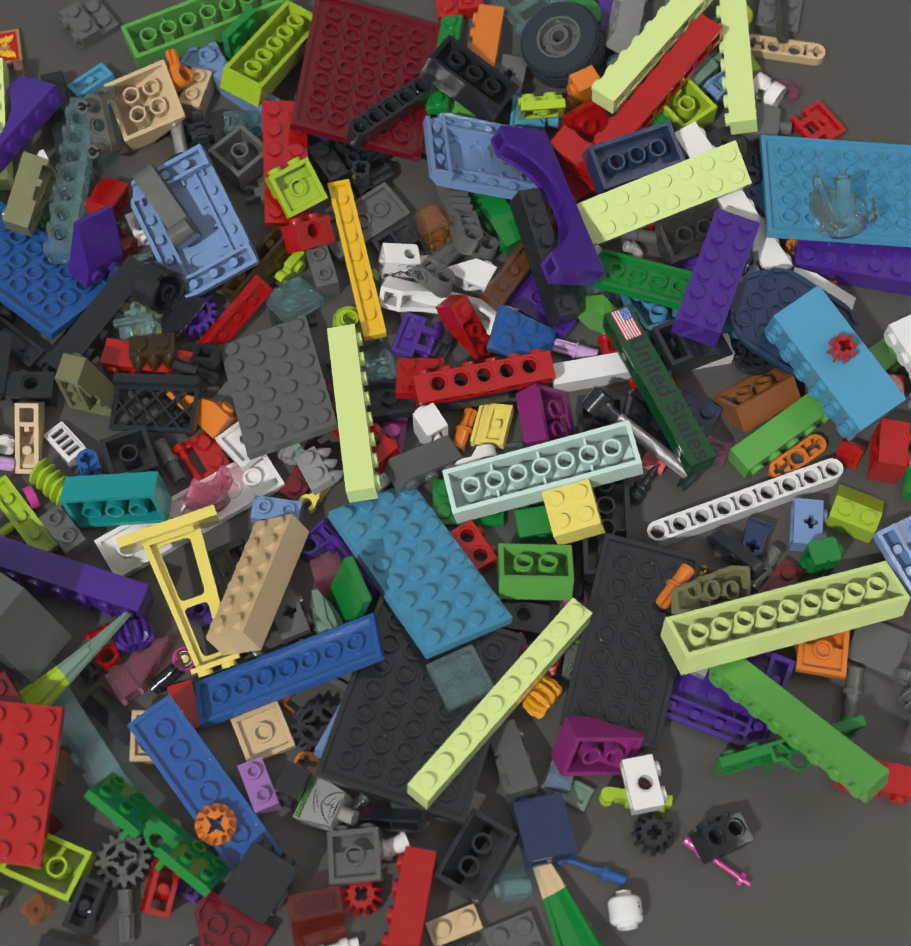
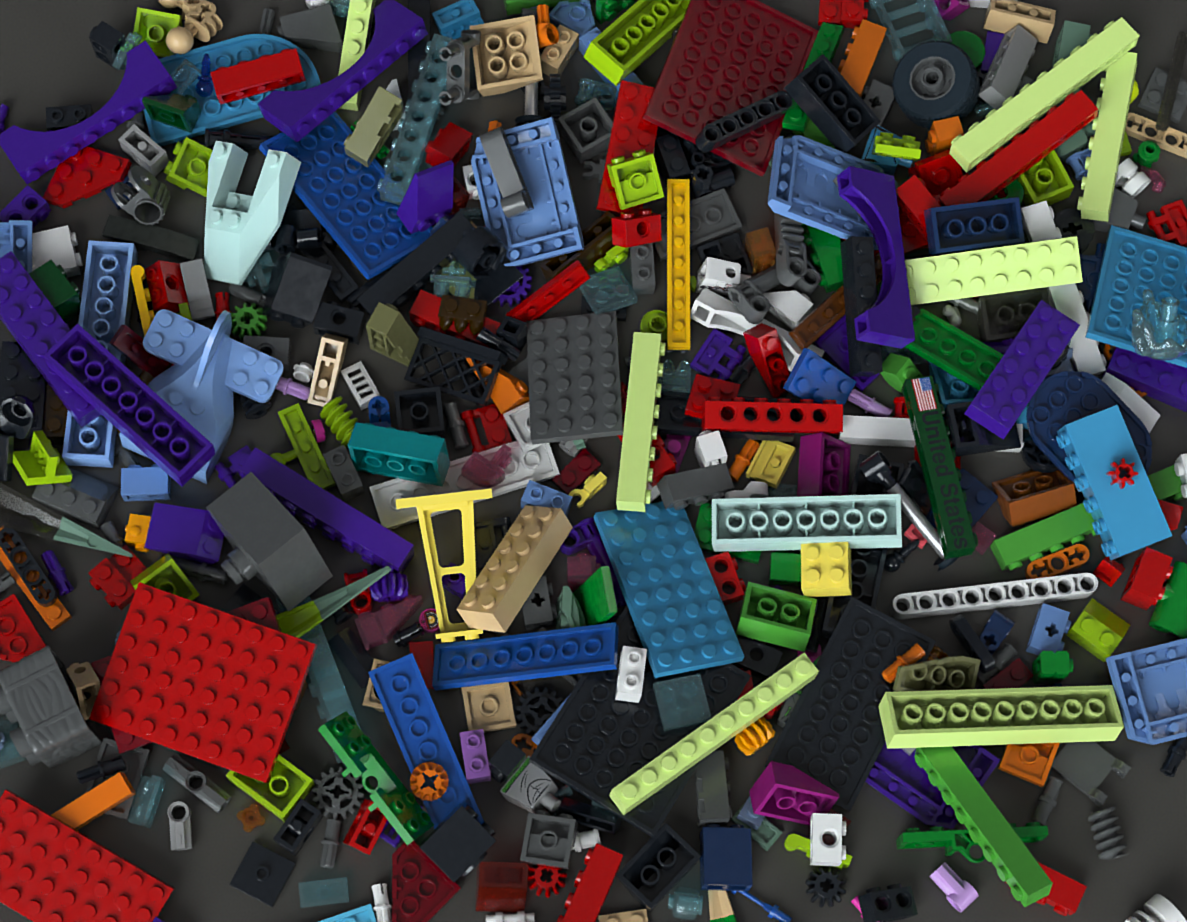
camera: 10 degrees right, 5 degrees up
light grey plate [294,446,344,495] -> none
none -> white brick [615,646,647,703]
none -> lavender piece [929,862,979,913]
none -> green brick [1132,141,1160,170]

